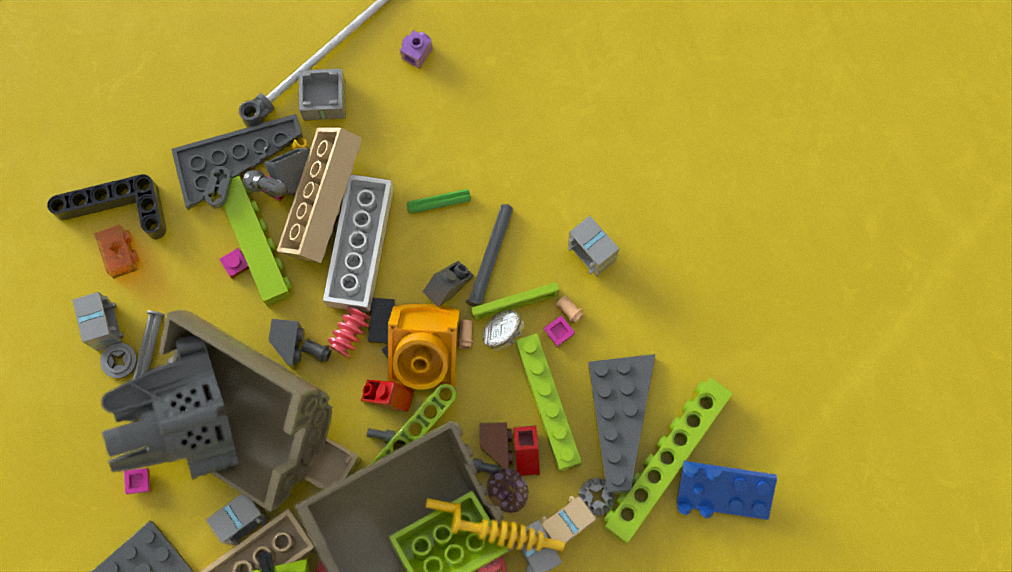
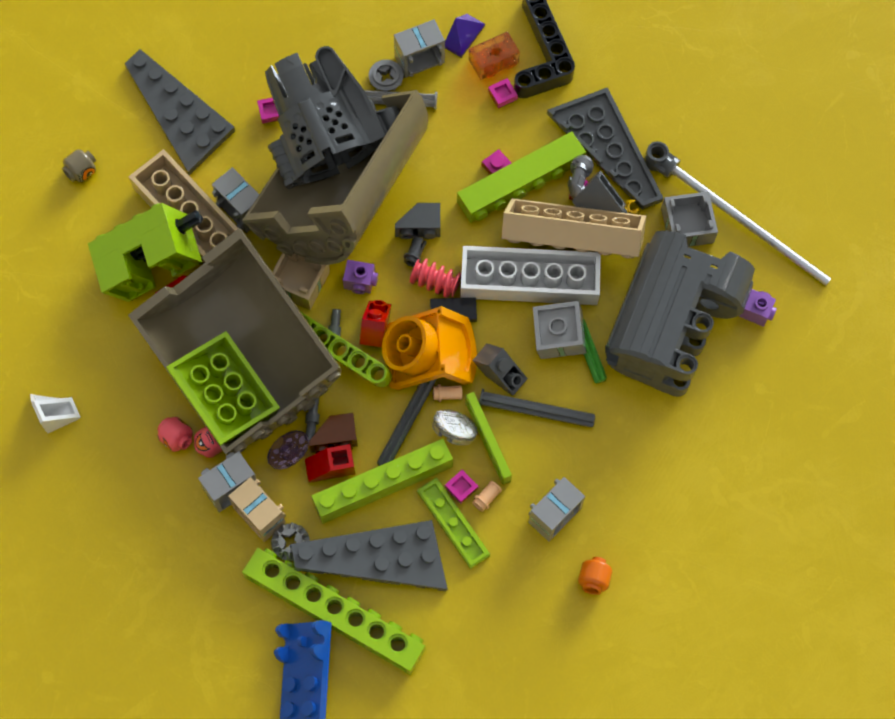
camera: 80 degrees right, 5 degrees down
dark grey beam [205,166,232,209] -> none
yellow piece [425,498,565,551] -> none
none -> medium lavender brick [343,259,378,294]
none -> dark grey axle [377,379,437,466]
none -> lime tile [417,477,490,569]
none -> dark purple slope [445,14,485,58]
none -> dark pink plate [488,78,518,108]
none -> light grey container [533,301,586,359]
none -> orange head [578,557,612,595]
none -> dark grey piece [605,231,755,397]

